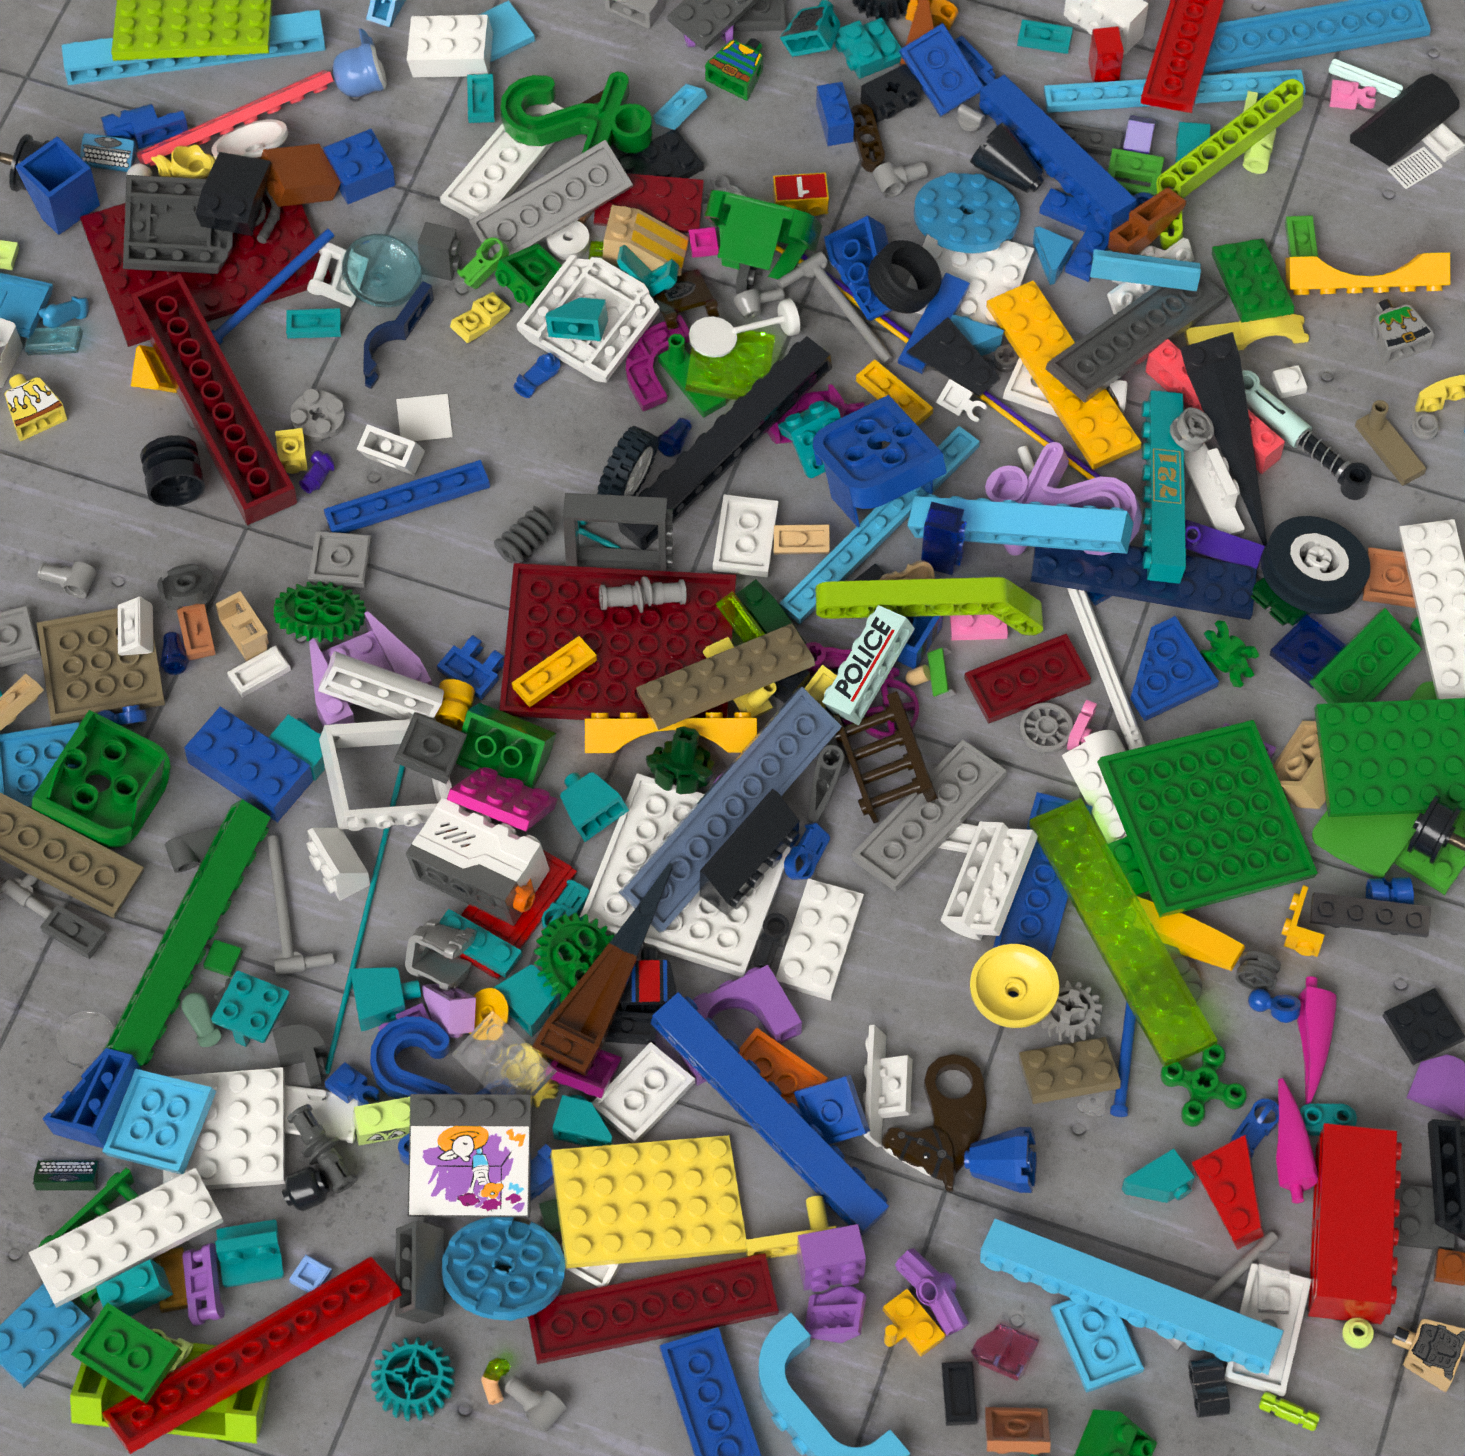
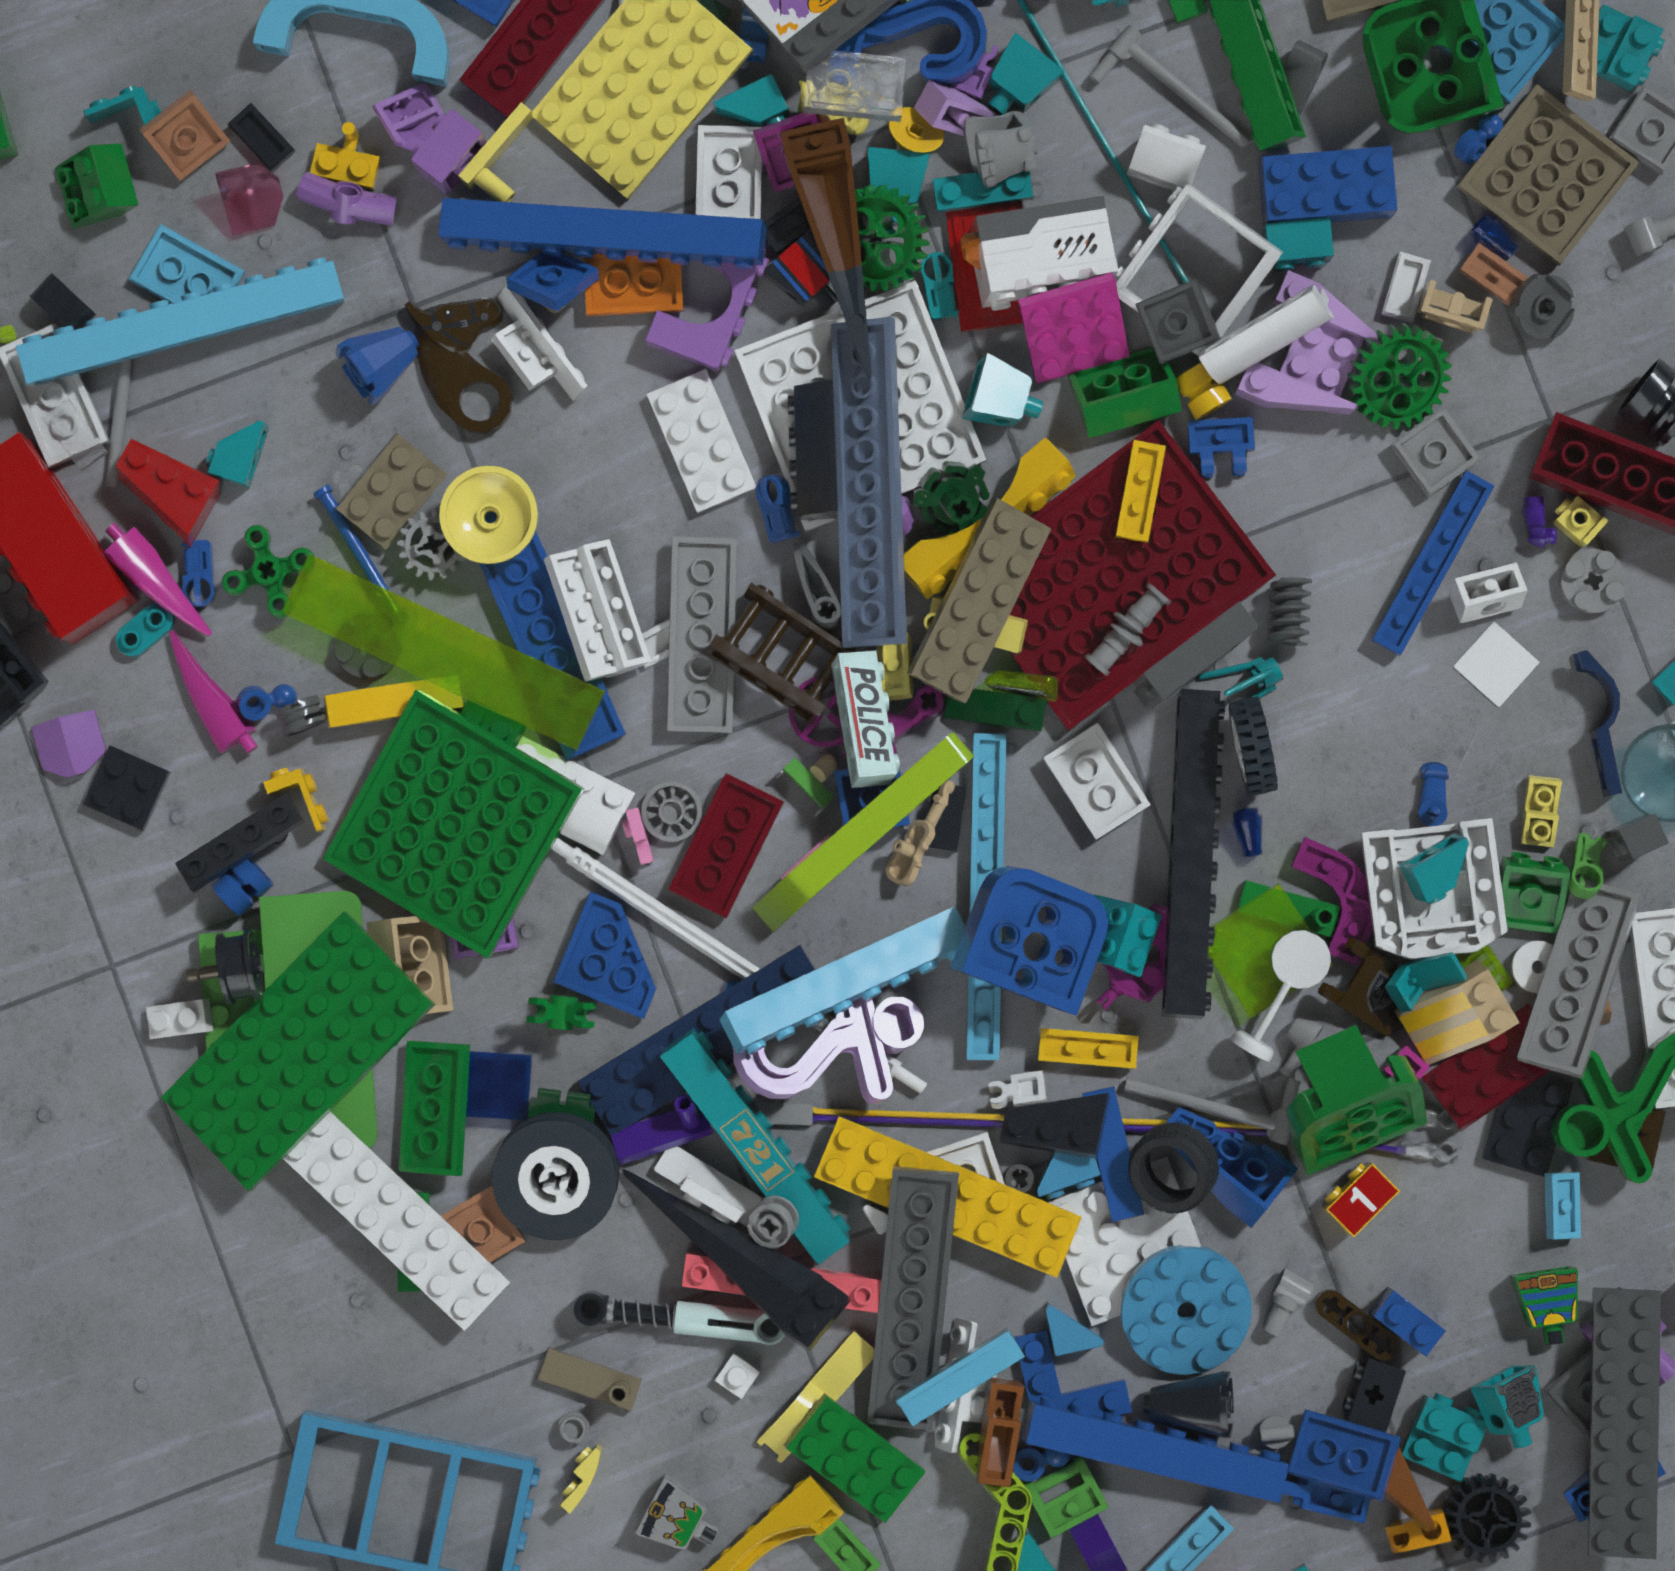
camera: 140 degrees right, 25 degrees up
white slope [118,596,153,656] -> none
black axle [754,913,789,968] -> none
tan plate [774,525,830,555] -> none
clear blue brick [921,502,967,575] -> none
dark grey tile [1054,121,1124,156] -> none

